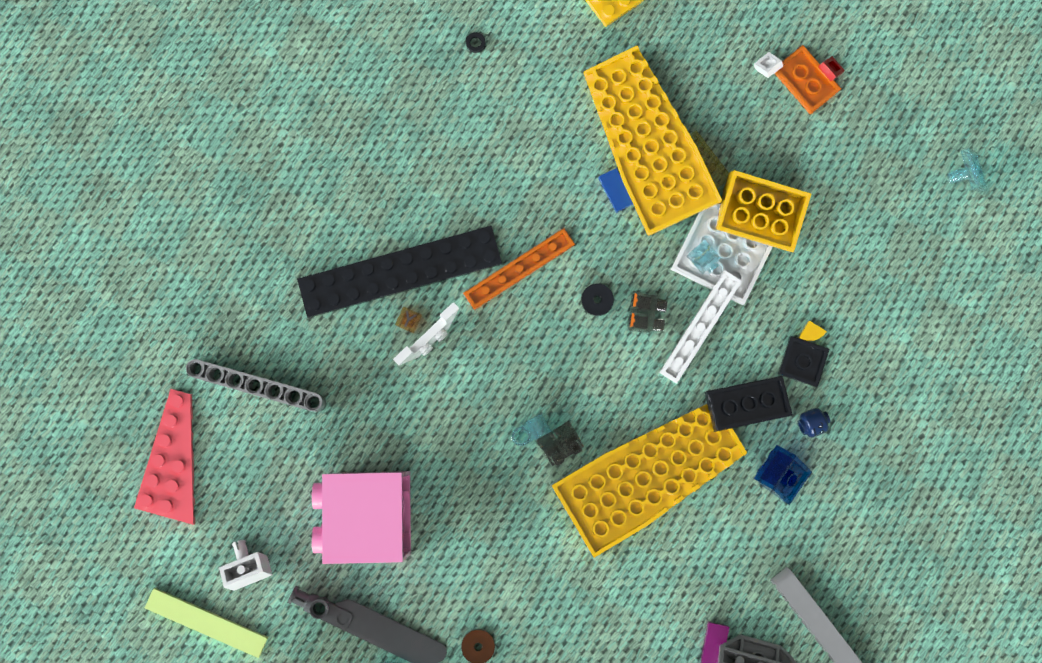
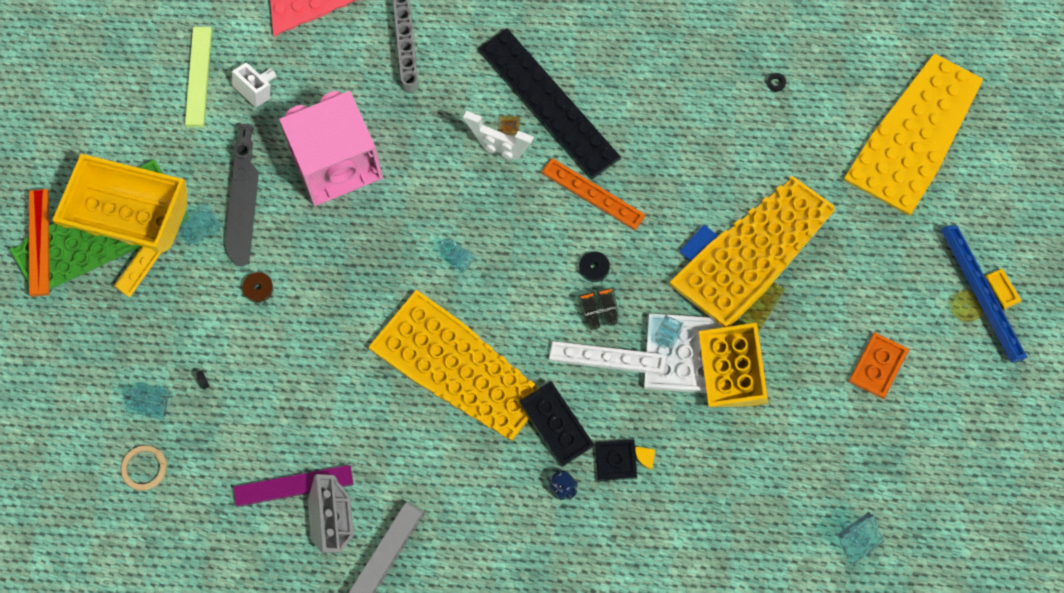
camera: 75 degrees right, 15 degrees down
clear smoke hips [536,421,584,466] -> none
white tile [754,52,783,78] -> none
clear blue slope [754,445,812,505] -> none
red tile [818,56,845,81] -> none

